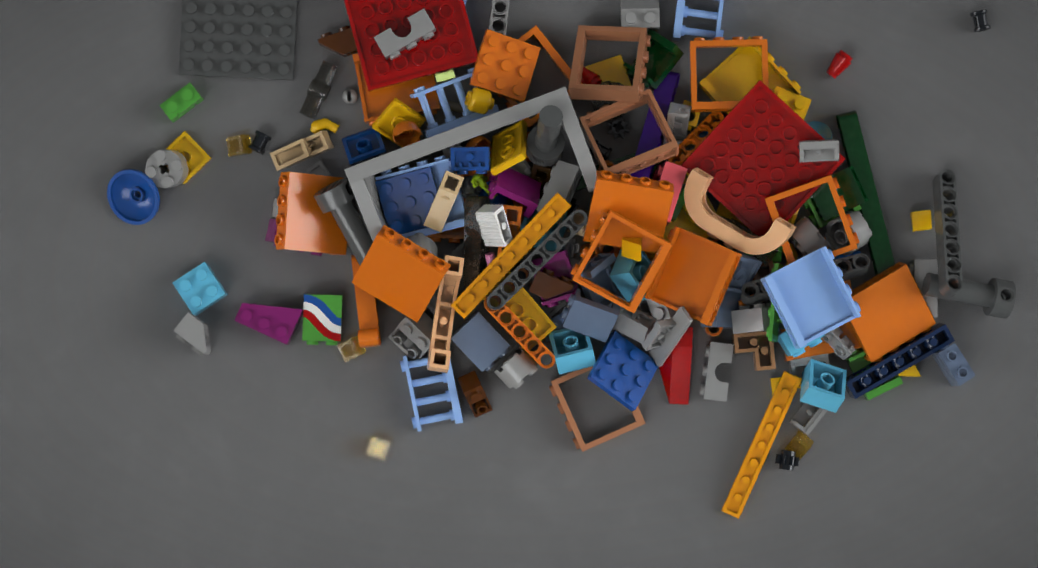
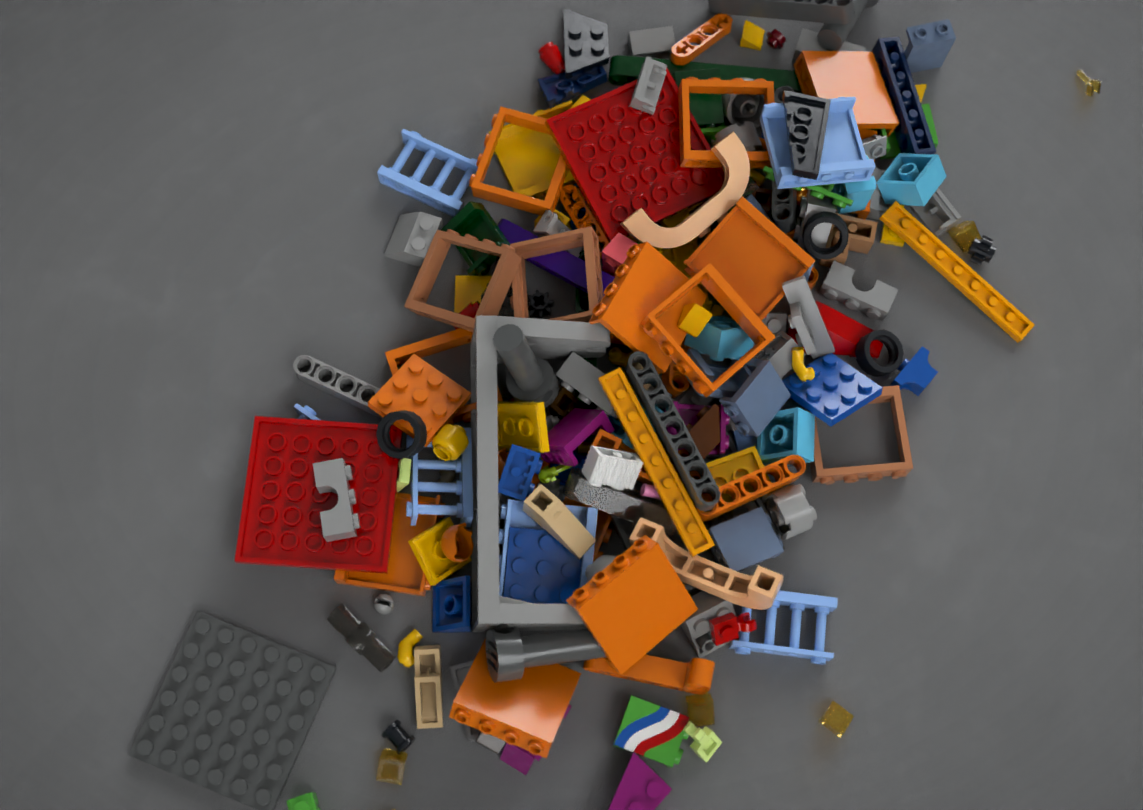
camera: 75 degrees left, 15 degrees down
reddish brown slope [318,26,358,57] -> none
reddish brown slope [457,370,493,418] -> none
none -> black tyre [376,410,427,459]
none -> dark blue wing [537,66,608,109]
none -> wing [563,9,609,79]
none -> light grey hinge [627,26,675,57]
none -> orange beam [670,13,733,65]
none -> yellowish green plate [683,721,722,763]
none -> red plate [709,612,757,646]
none -> dark red plate [766,29,786,49]
none -> black wing [782,90,831,180]
none -> yellow arm [792,347,815,382]
none -> black tyre [803,211,849,260]
none -> black tyre [855,329,904,377]
none -> blue brick [890,346,938,396]
none -> clear yellow hand [1076,69,1101,96]

